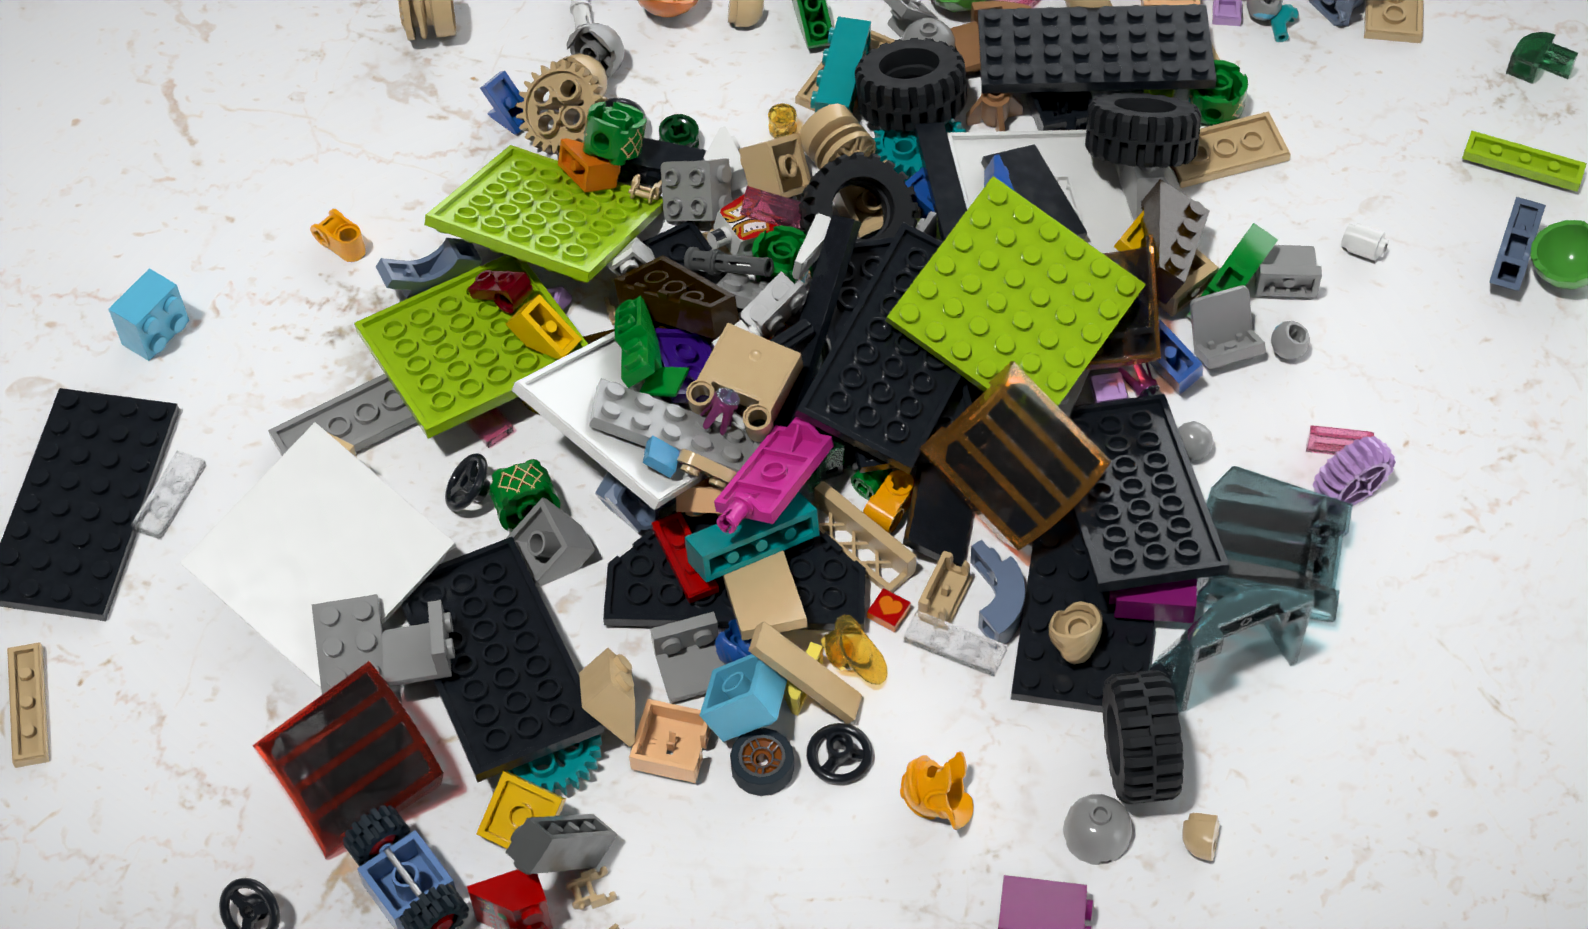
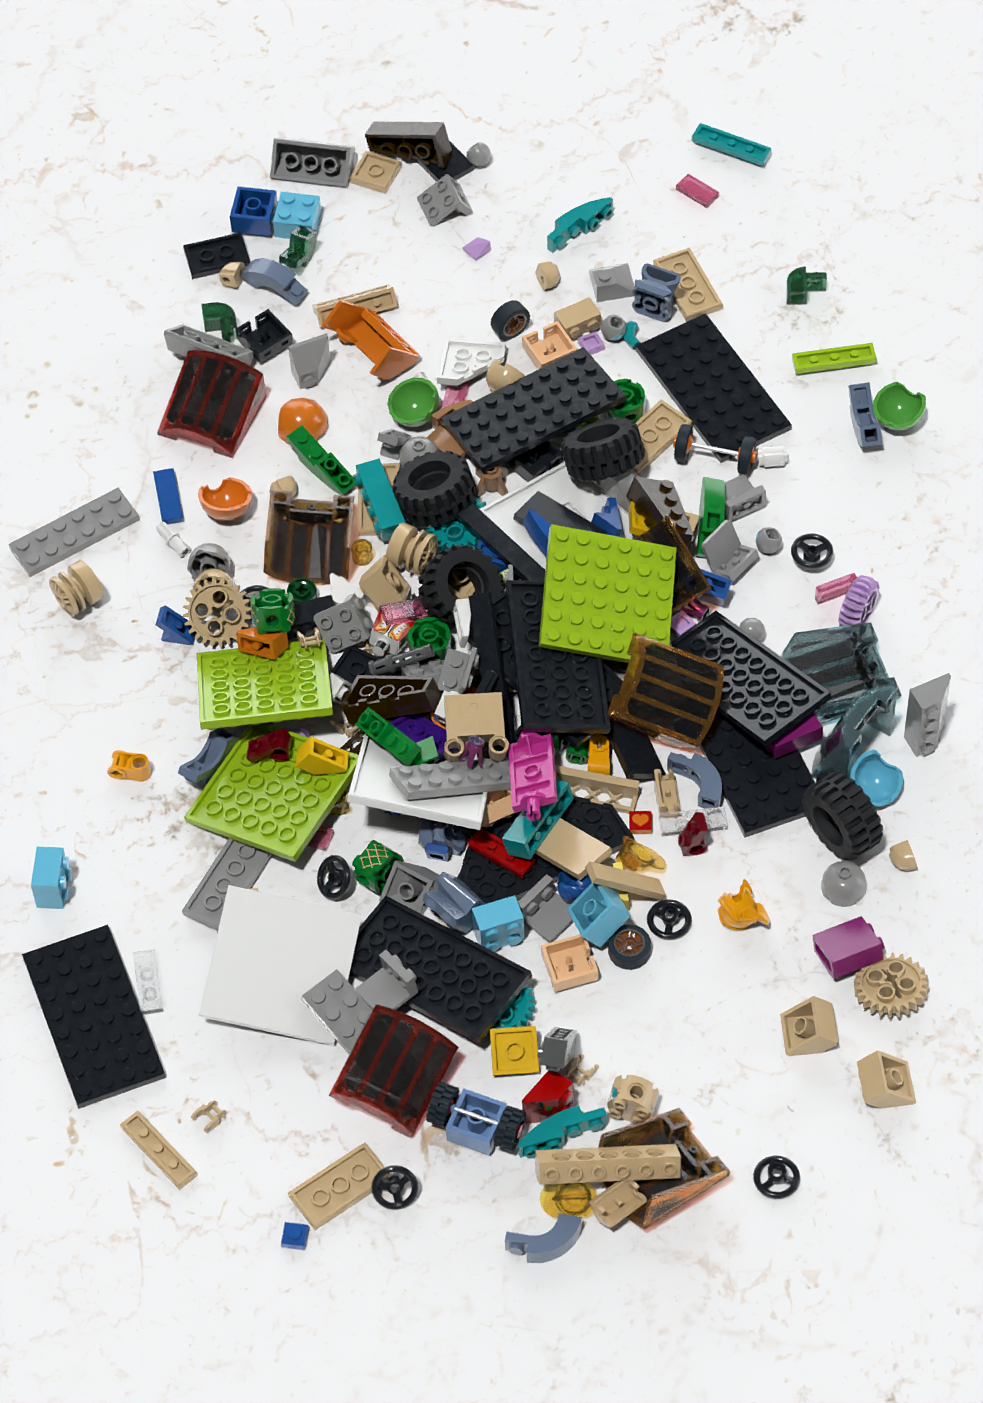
camera: 30 degrees left, 0 degrees up
tan slope [579,648,635,747] -> none
dark azure tile [643,435,680,478] -> none
tan plate [677,449,737,490] -> none
tan hair [1049,601,1103,664] -> none
none -> tan piece [191,1100,226,1133]
none -> clear smoke windscreen [263,490,355,585]
none -> blue plate [281,1222,309,1250]
none -> tan tile [288,1142,390,1231]
none -> sand blue piece [422,872,485,933]
none -> blue tile [425,843,450,862]
none -> medium azure brick [472,895,525,951]
none -> blue slope [591,497,622,537]
none -> black plate [636,313,792,463]
none -> black axle [673,424,757,475]
none -> dark red plate [678,812,708,856]
none -> black piece [791,533,833,569]
none -> medium azure cylinder [848,750,903,807]
none -> light grey slope [904,673,951,757]

